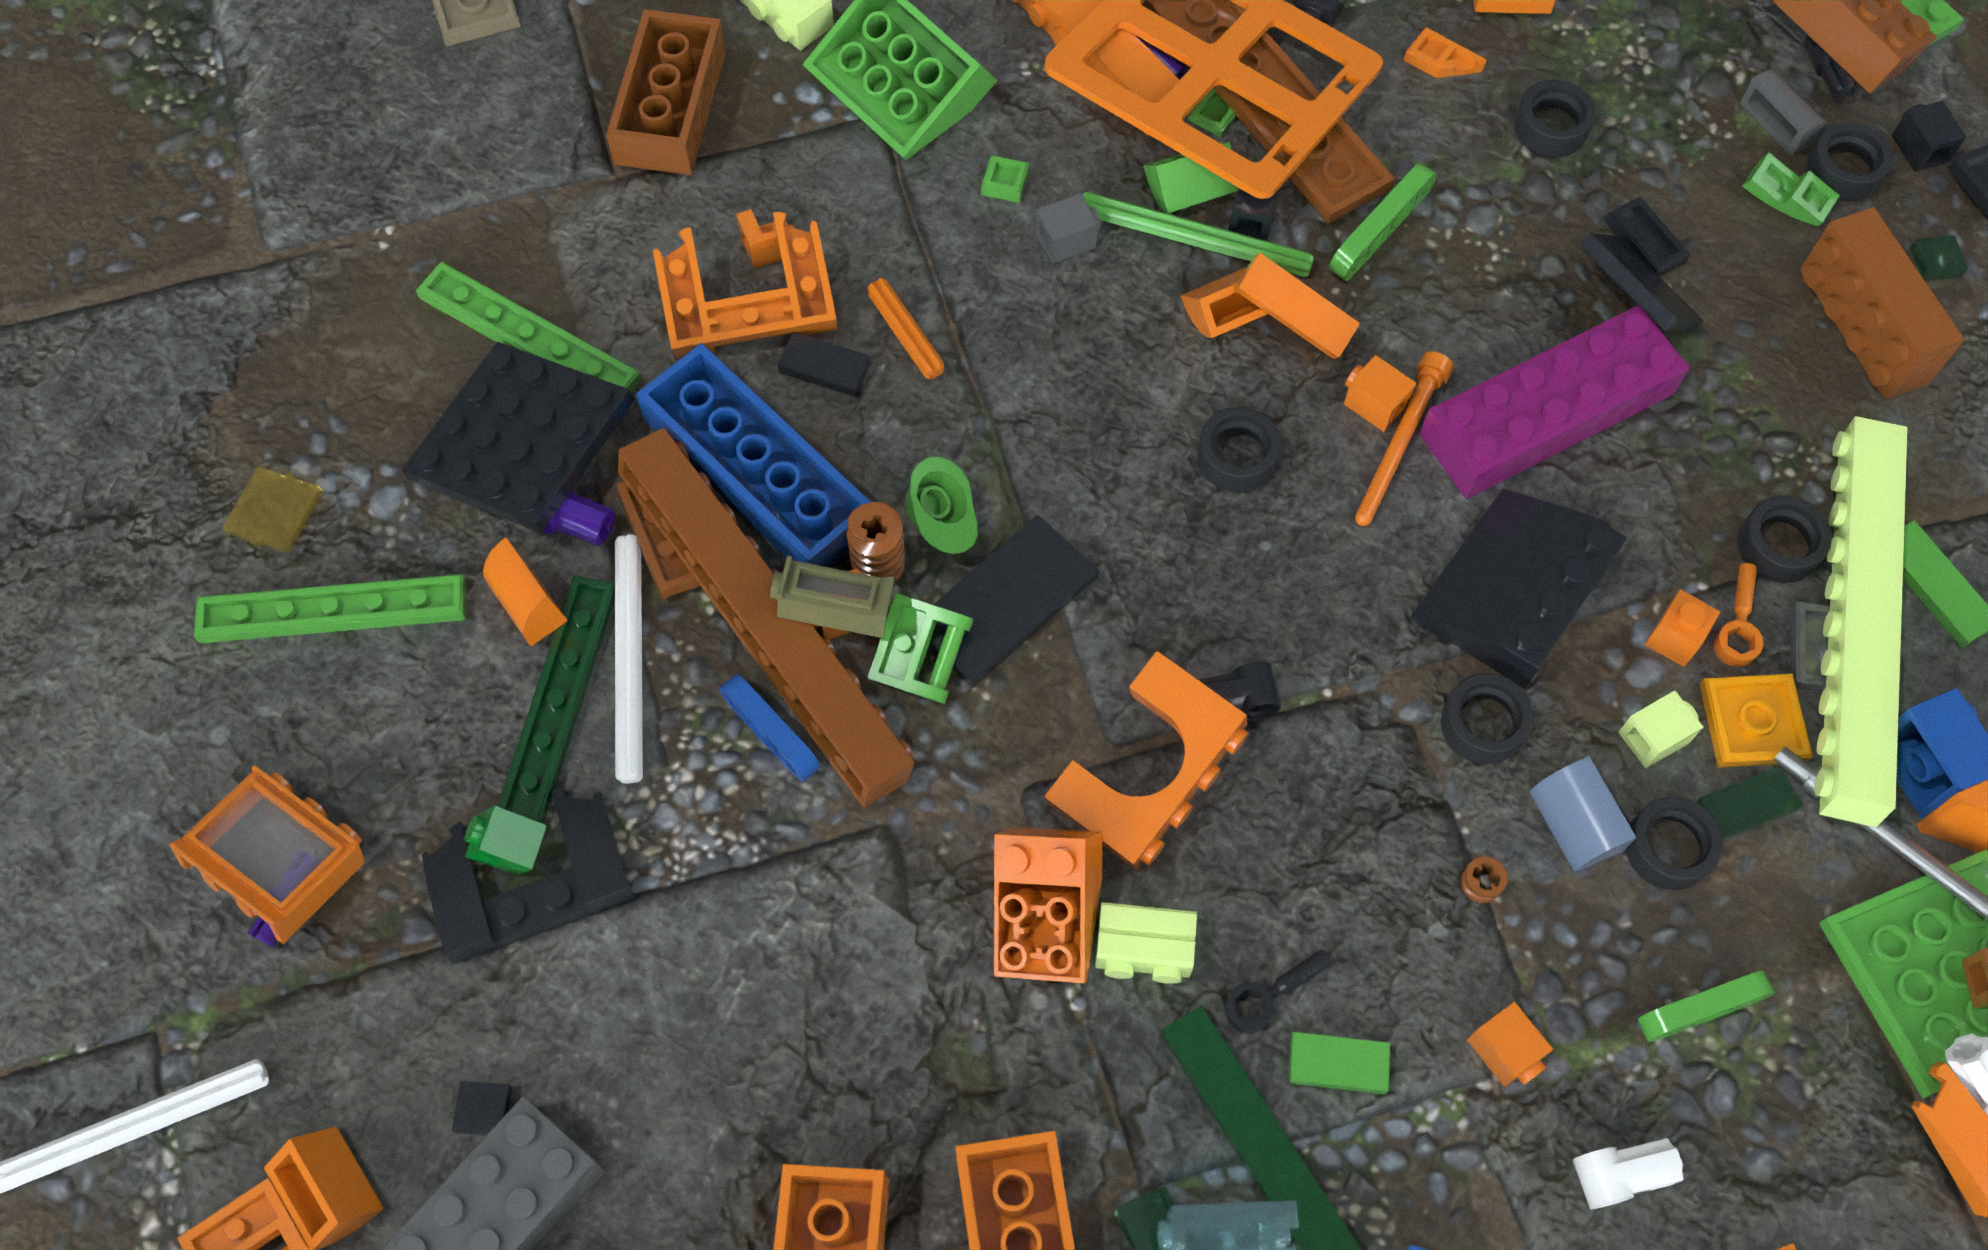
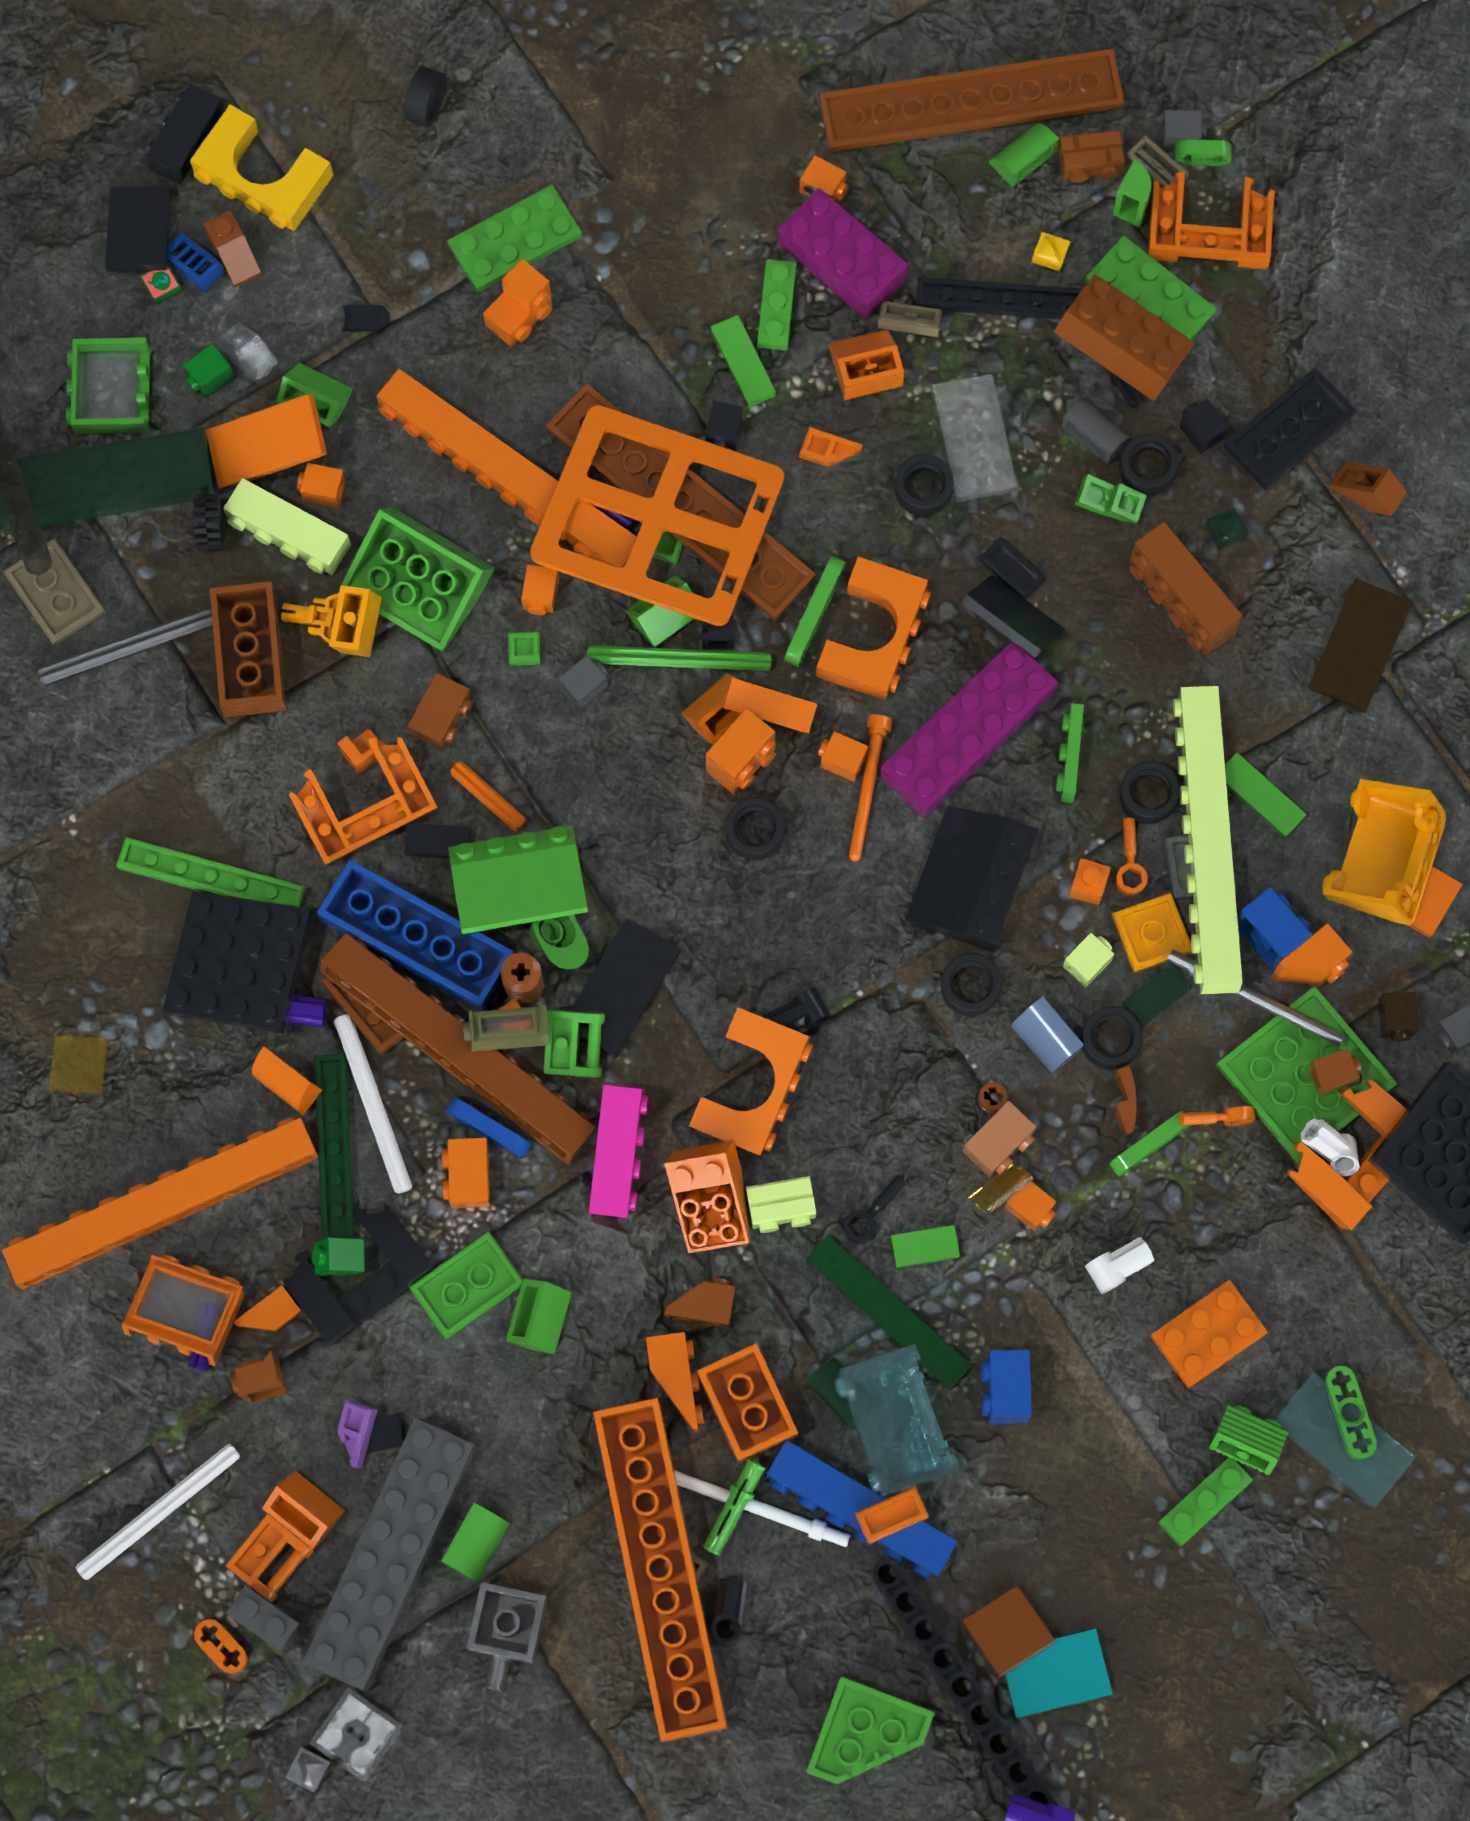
camera: 15 degrees left, 10 degrees up
bright green tile [194,574,467,643] -> none
none -> orange brick [2,1117,318,1290]
none -> dark grey axle [37,607,213,685]
none -> dark orange window [230,1350,287,1404]
none -> orange tile [234,1285,302,1332]
none -> light orange brick [281,585,382,657]
none -> medium lavender tile [337,1400,378,1468]
none -> dark orange brick [407,673,473,751]
none -> bright green tile [409,1231,523,1341]
none -> orange brick [442,1138,490,1208]
none -> bright green slope [448,825,588,934]
none -> bright green brick [506,1279,572,1355]
none -> orange brick [521,564,559,616]
none -> dark pink wedge [589,1082,649,1218]
none -> orange slope [646,1332,704,1433]
none -> dark orange slope [664,1278,735,1329]
none -> orange brick [706,708,776,795]
none -> orange arch [816,556,931,701]
none -> clear plate [932,374,1017,502]
none -> nougat brick [962,1101,1036,1178]
none -> clear yellow piece [968,1164,1034,1214]
none -> bright green plate [1056,703,1084,803]
none -> dark orange slope [1113,1066,1137,1139]
none -> orange piece [1178,1106,1256,1126]

